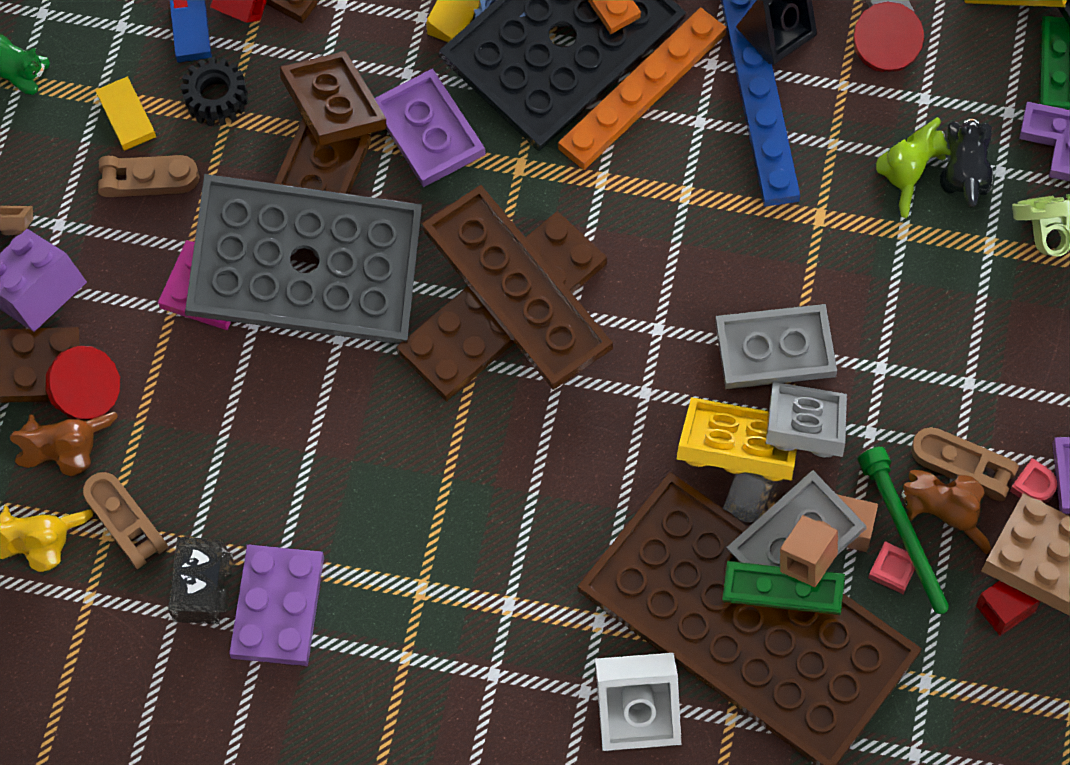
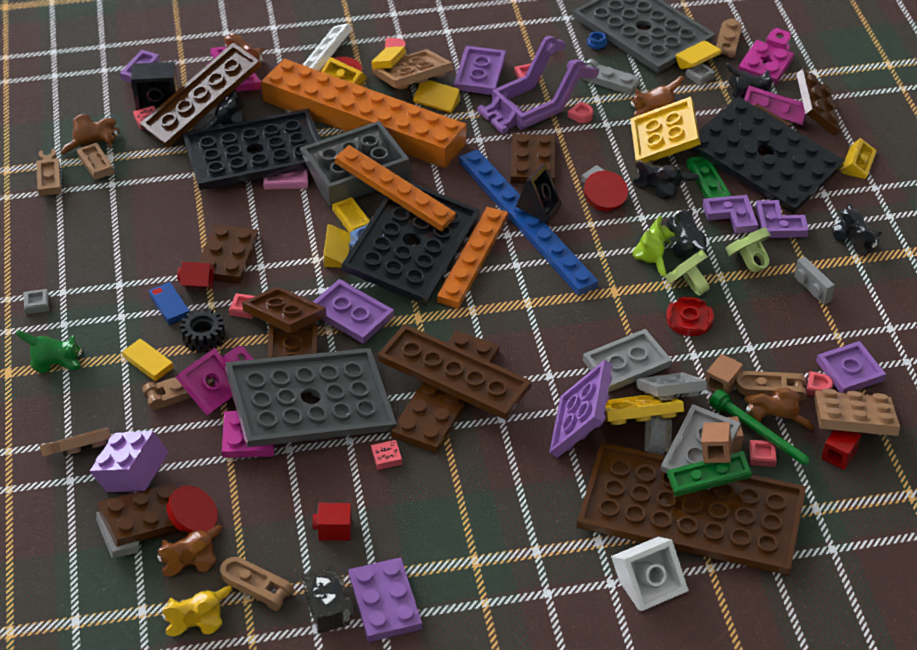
camera: 25 degrees left, 20 degrees down
none -> dark pink plate [176,346,254,416]
none -> coral tile [229,293,255,319]
none -> red brick [313,503,352,541]
none -> coral tile [371,440,402,470]
none -> medium lavender plate [549,360,613,458]
none -> black animal [633,160,699,199]
none -> yellowish green tile [664,249,710,296]
none -> red tile [666,297,714,336]
none -> nougat brick [705,354,743,394]

